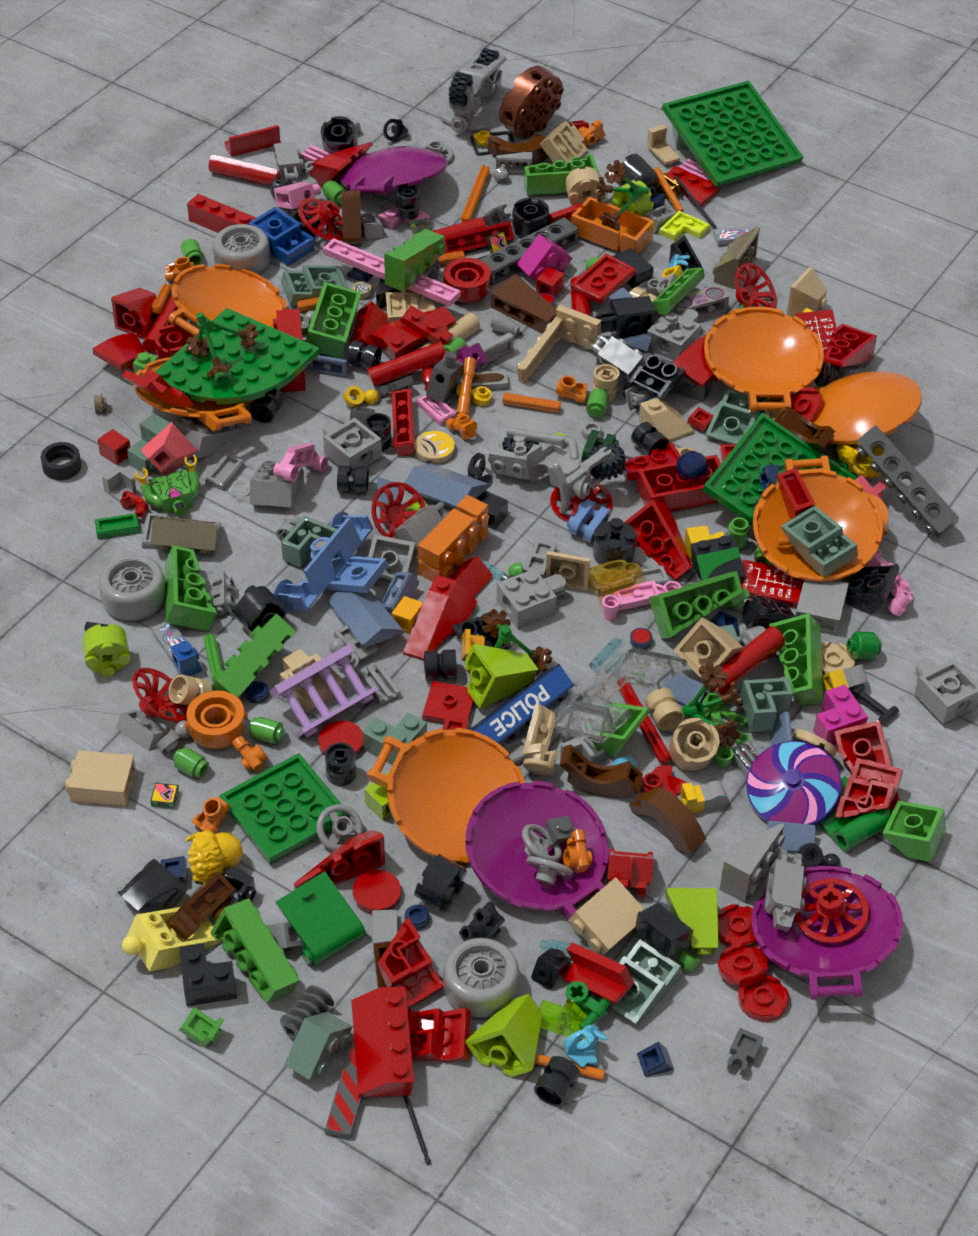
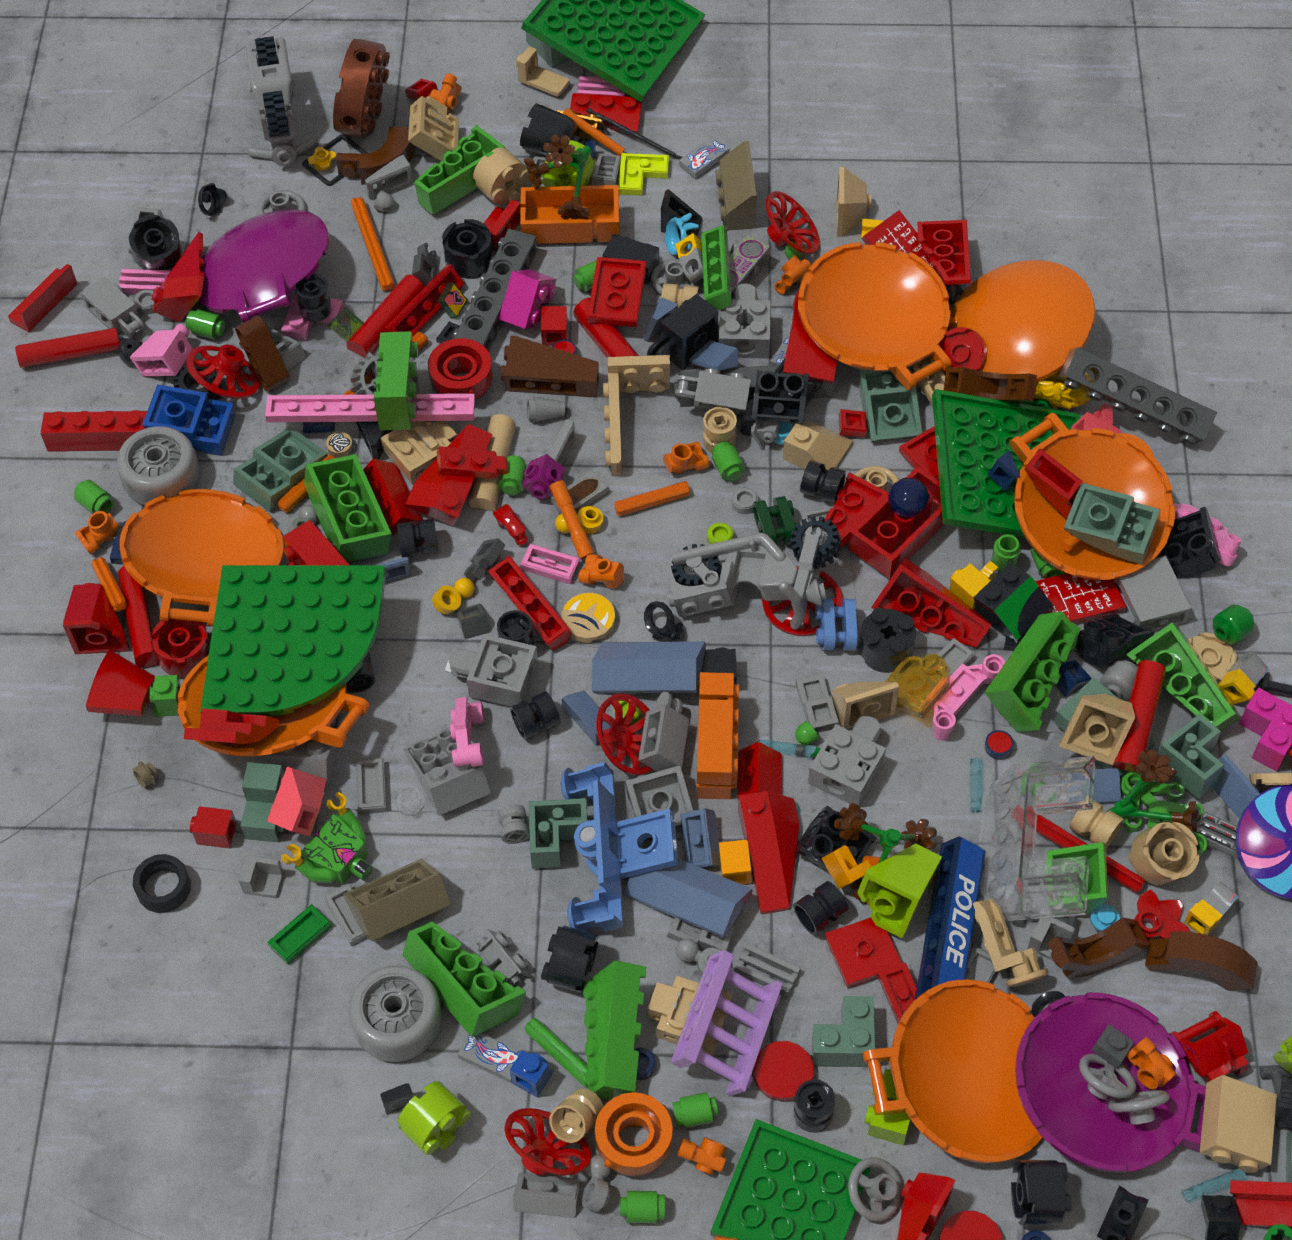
camera: 30 degrees left, 10 degrees up
red piece [119,491,149,517] -> none
reddish brown plant [186,312,259,377] -> none
red brick [367,341,446,386] -> none
dark grey torso [426,352,463,403] -> none

